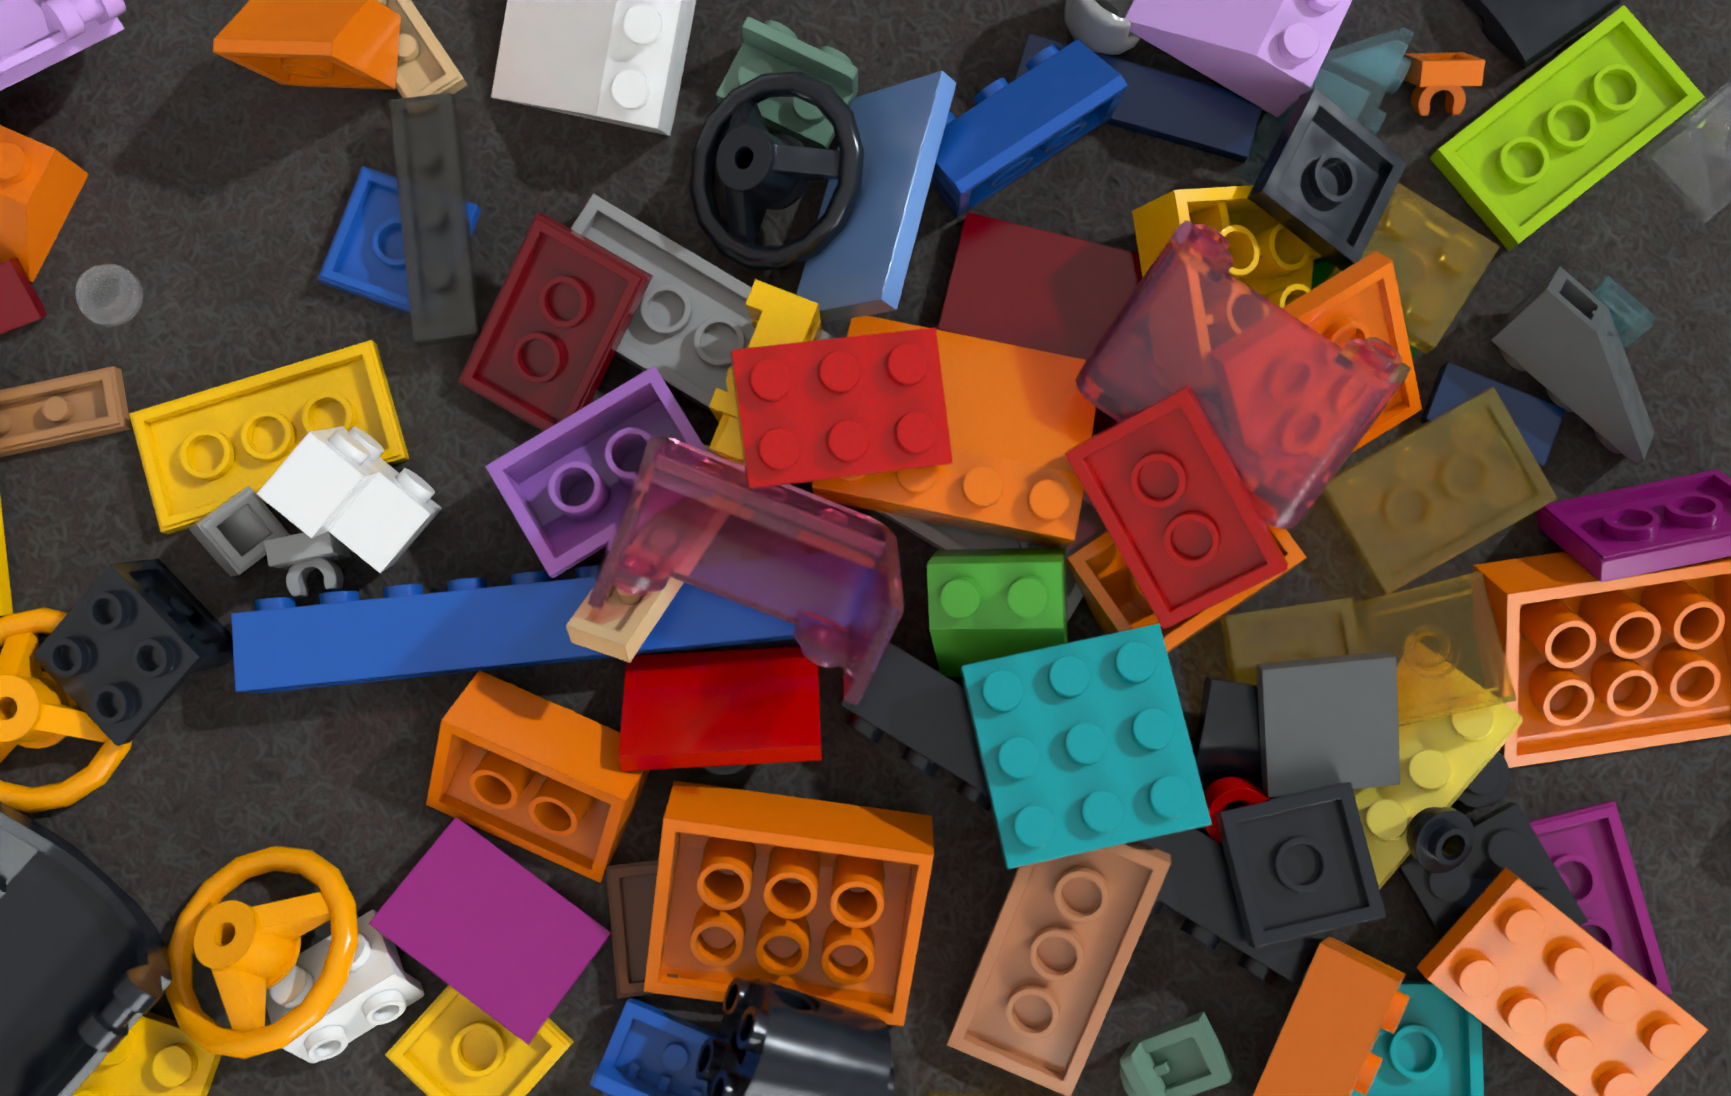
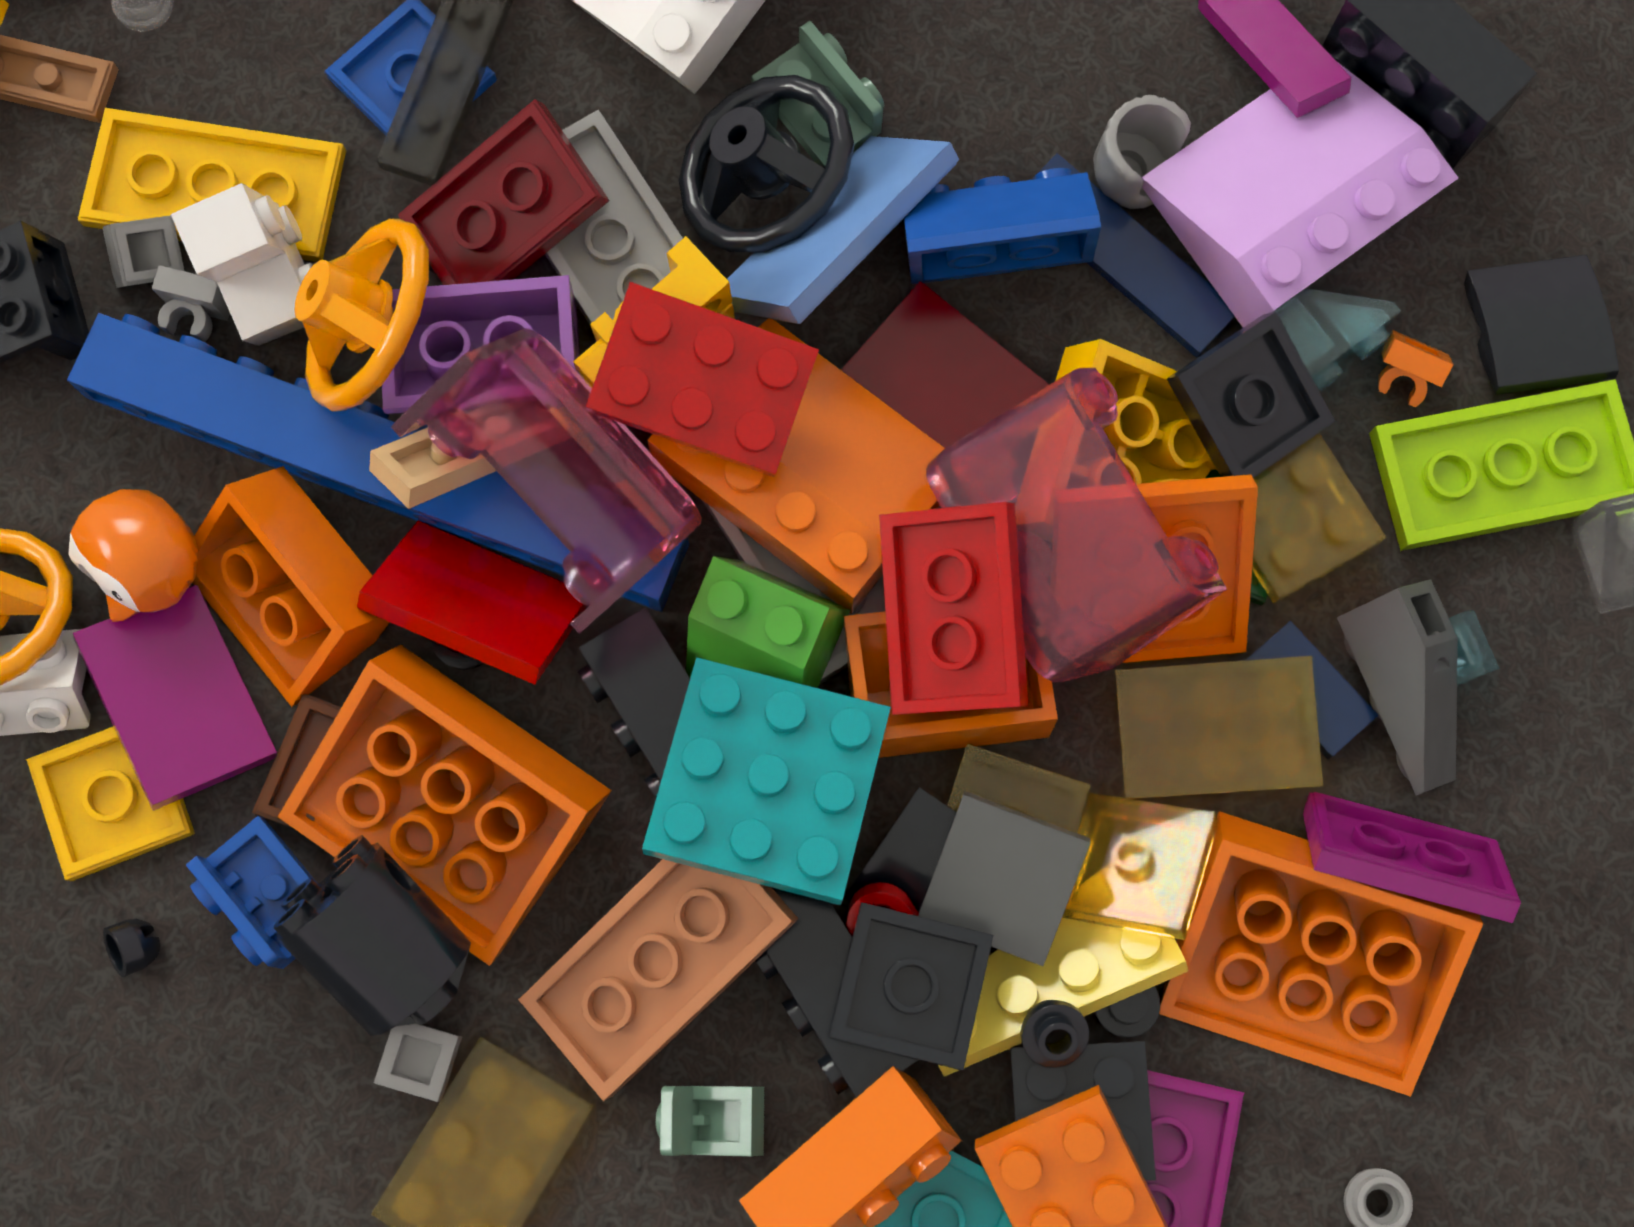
camera: 25 degrees right, 5 degrees down
none -> orange piece [69,489,198,622]
none -> light orange piece [294,219,429,411]

